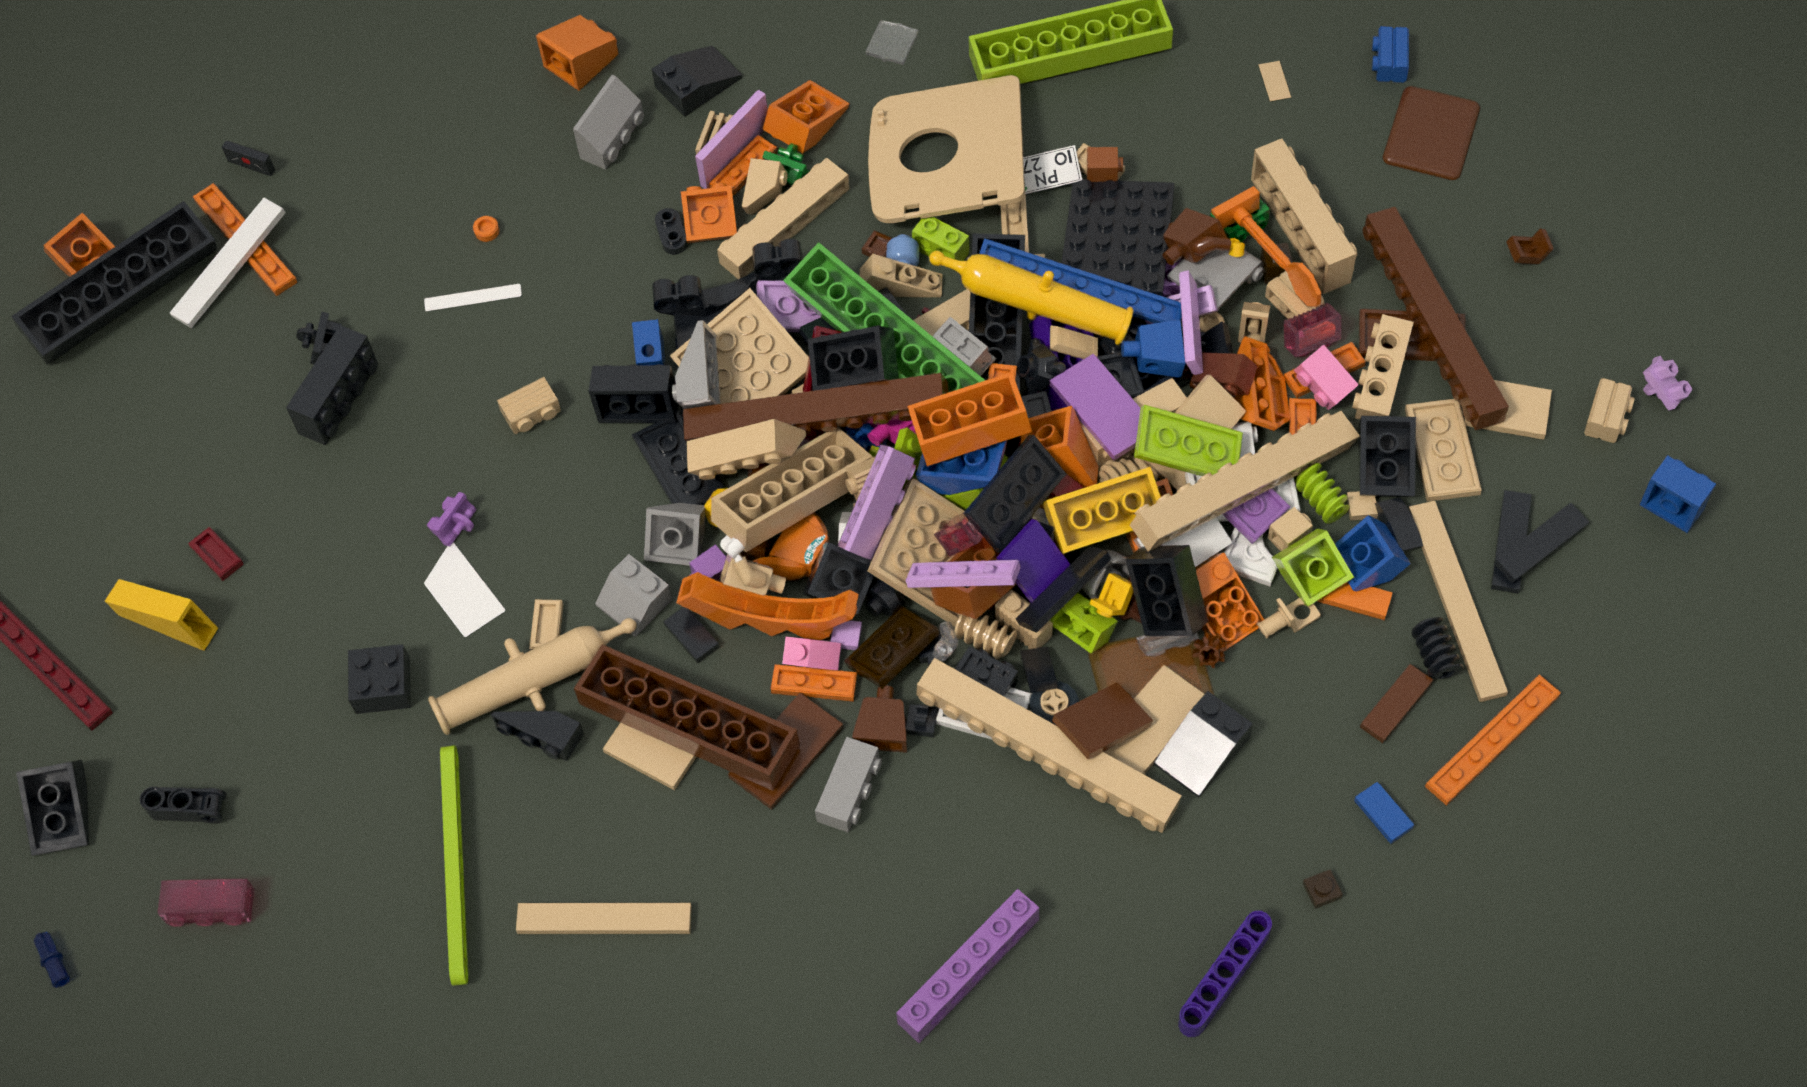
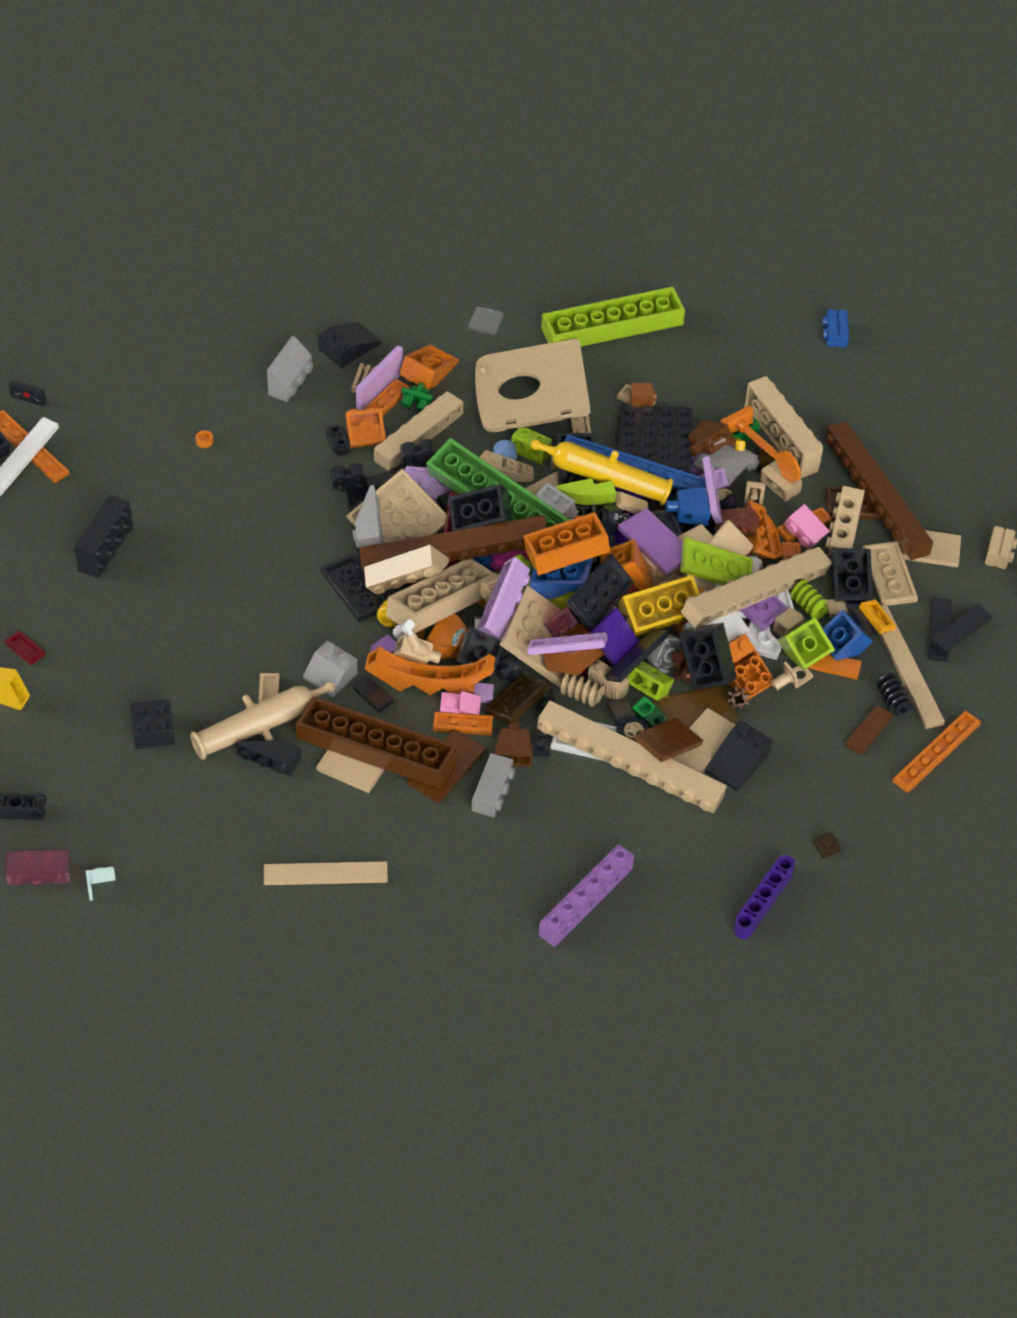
camera: 10 degrees left, 10 degrees down
black hips [296,312,342,364] -> none
white sticker [424,284,522,311] -> none
white sticker [424,542,505,637] -> none
medium lavender hips [427,492,477,547] -> none
lime beam [440,745,468,986] -> none
tan brick [497,377,561,434] -> none
orange slope [536,15,619,91] -> none
black brick [588,364,679,423] -> none
blue torso [632,319,665,366] -> none
light grey slope [644,503,706,566] -> none
tan slope [742,158,787,215] -> none
reddish brown tile [862,230,892,257] -> none
clear arm [933,621,958,661] -> none
black bracket [955,646,1018,697] -> none
white sticker [1023,145,1082,194] -> none
yellow bracket [1089,573,1134,618] -> none
clear plate [1136,632,1199,656] -> none
tan sticker [1258,61,1291,101] -> none
clear pink brick [1284,303,1342,358] -> none
blue tile [1354,782,1414,844] -> none
reddish brown piece [1383,86,1480,180] -> none
reddish brown bracket [1506,229,1553,264] -> none
none -> light aqua bracket [86,867,115,901]
none -> lime slope [556,478,616,505]
none -> leg [632,696,669,728]
none -> light orange tile [859,599,897,634]

